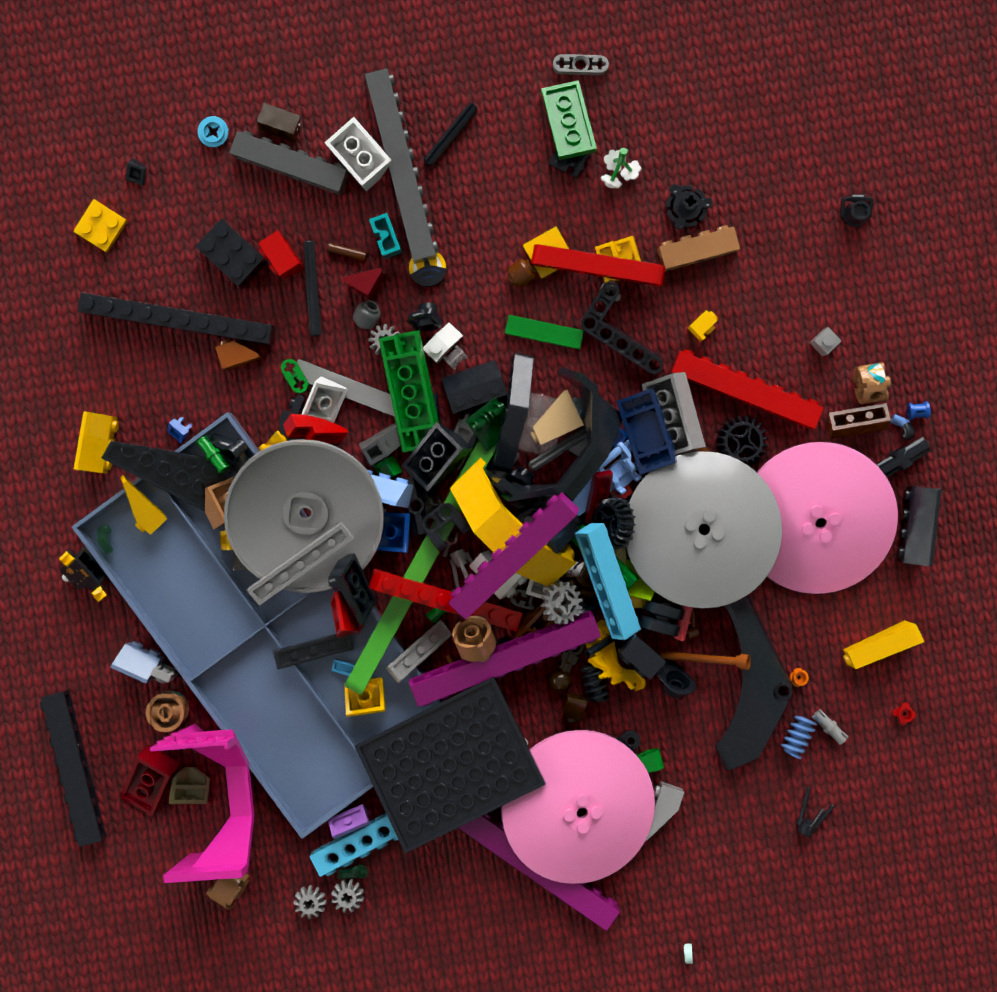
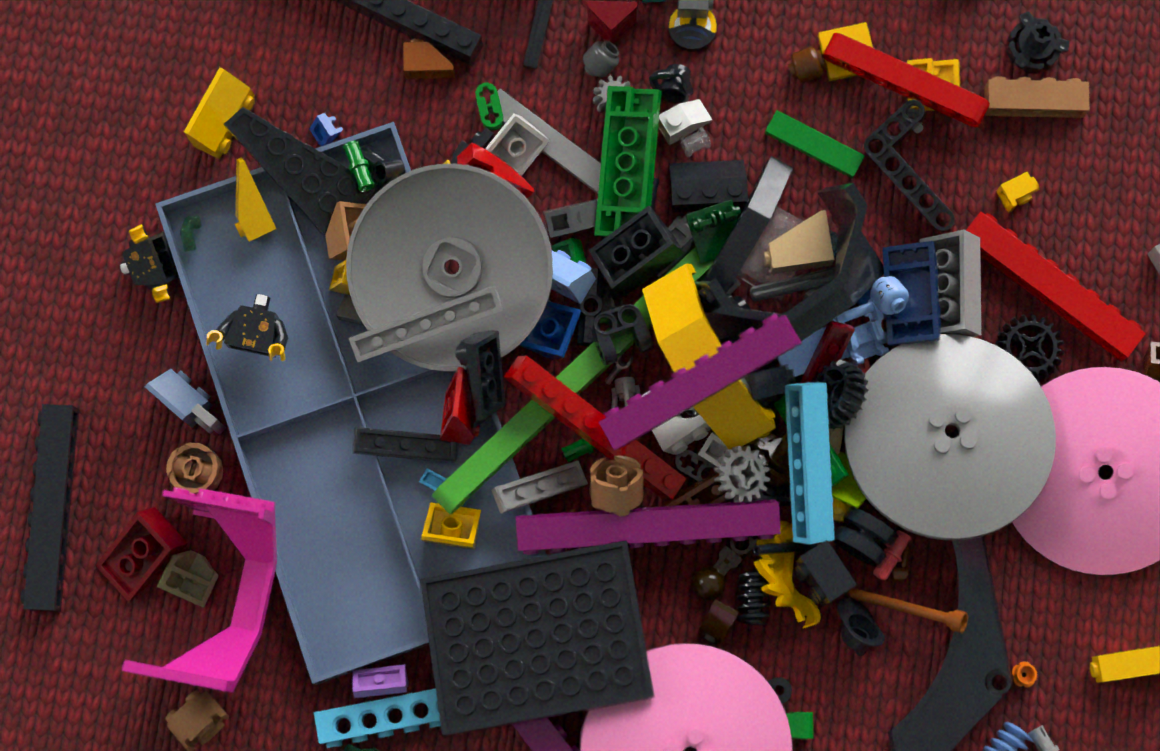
camera: 20 degrees right, 10 degrees down
none -> black torso [206,294,288,361]
none -> light blue head [870,277,909,315]

